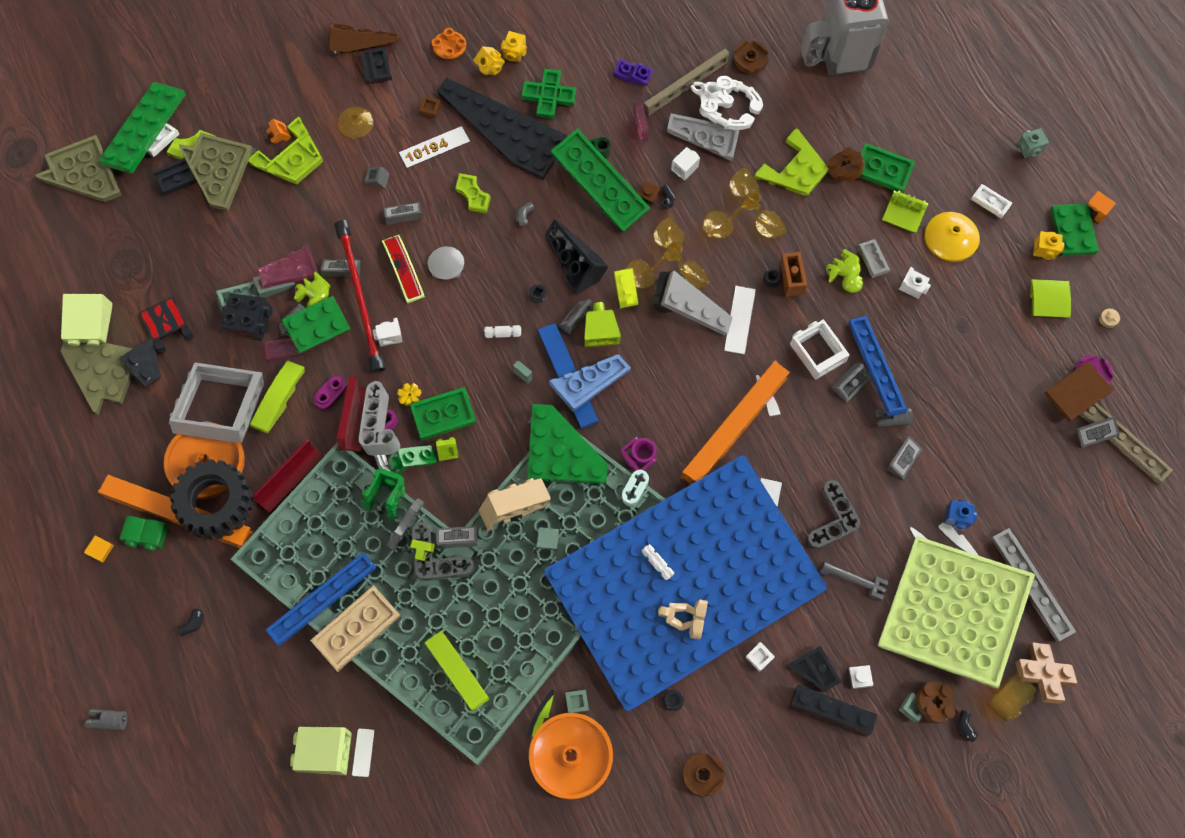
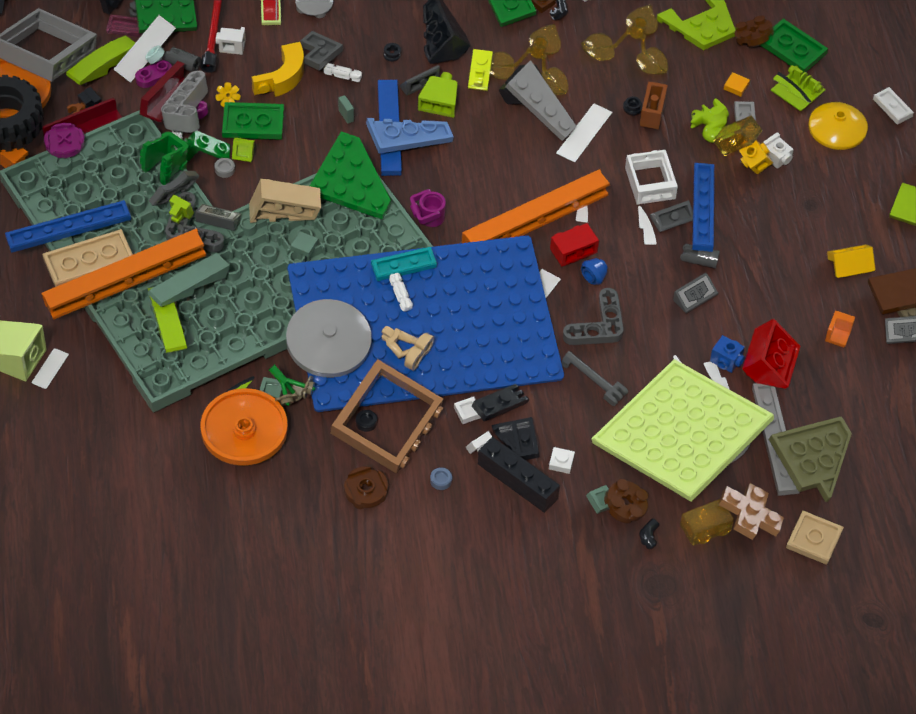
camera: 20 degrees right, 15 degrees down
light aqua beam [622,470,649,506] -> none
none -> orange tile [41,228,206,320]
none -> magenta tile [44,123,85,158]
none -> black piece [67,87,102,114]
none -> white sticker [113,15,176,83]
none -> light aqua tile [145,45,165,64]
none -> sand green slope [148,252,230,307]
none -> dark grey hinge [163,47,201,72]
none -> light grey tile [215,158,235,178]
none -> yellow arch [252,42,304,97]
none -> plant [269,364,315,406]
none -> light grey dish [286,299,371,378]
none -> dark grey plate [300,31,343,70]
none -> medium nougat window [330,359,444,473]
none -> teal tile [371,247,437,281]
none -> sand blue tile [430,468,452,490]
none -> white plate [466,431,492,454]
none -> black hinge [472,384,529,422]
none -> red brick [550,223,599,267]
none -> blue cone [581,258,607,285]
none -> white sticker [638,206,657,245]
none -> clear yellow brick [713,115,762,156]
none -> light orange tile [724,72,750,97]
none -> yellow brick [739,139,773,174]
none -> red slope [742,319,800,389]
none -> olive wing [768,416,852,502]
none -> sticker [773,72,811,103]
none -> tan plate [786,511,844,565]
none -> orange panel [825,310,855,347]
none -> yellow panel [827,244,875,278]

